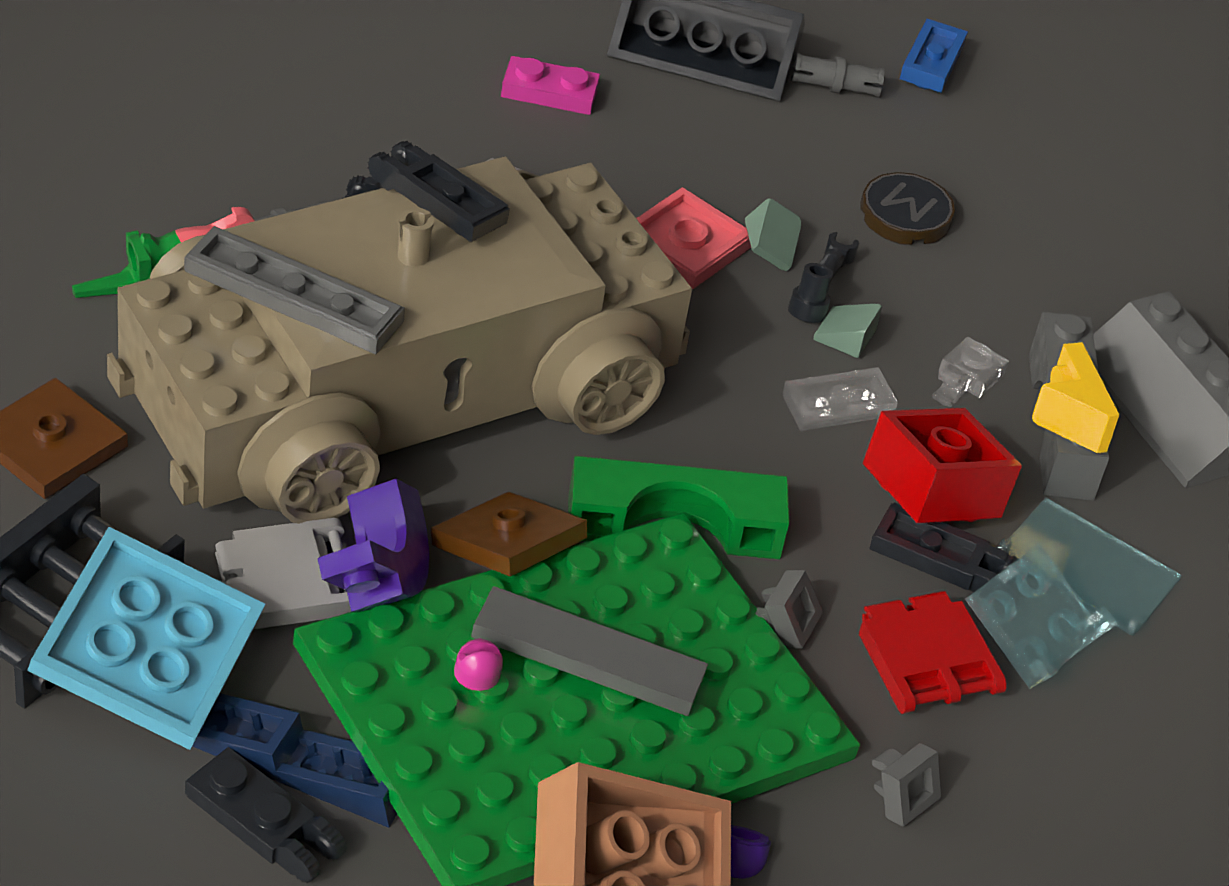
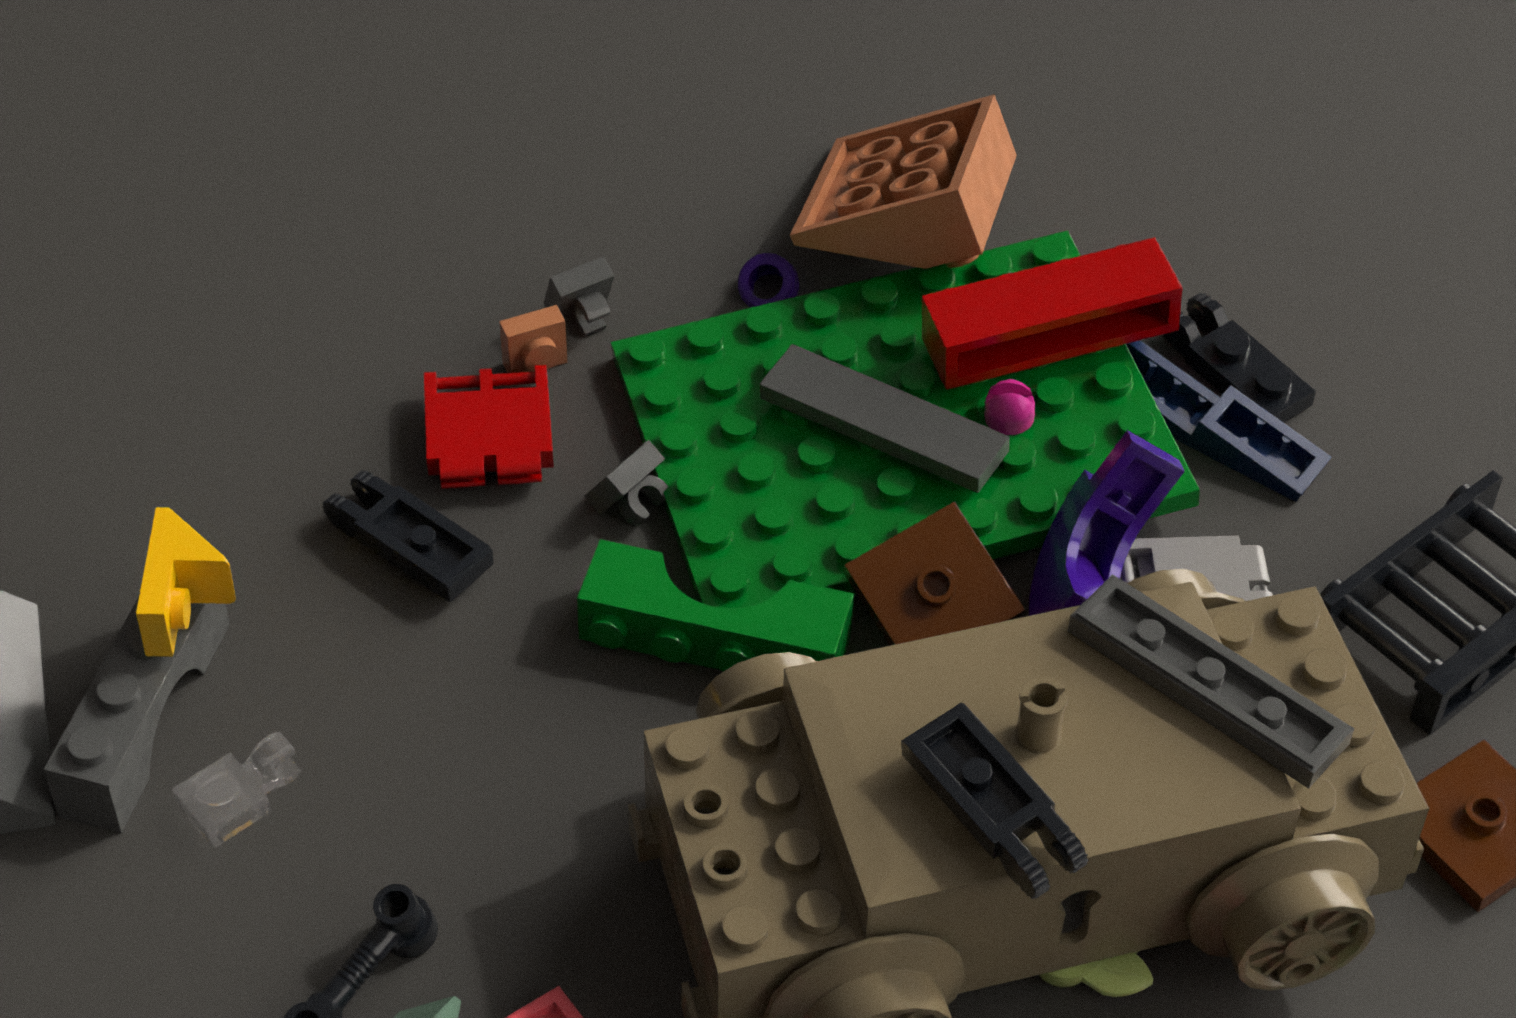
camera: 160 degrees left, 5 degrees up
medium azure plate [27,527,266,750] -> none
clear plate [782,367,898,431] -> none
sand green slope [813,304,882,358] -> none
red brick [862,408,1022,523] -> none
clear light blue piece [965,543,1117,689] -> none
clear light blue piece [997,498,1182,636] -> none
none -> nougat plate [499,305,568,373]
none -> red brick [922,237,1183,390]

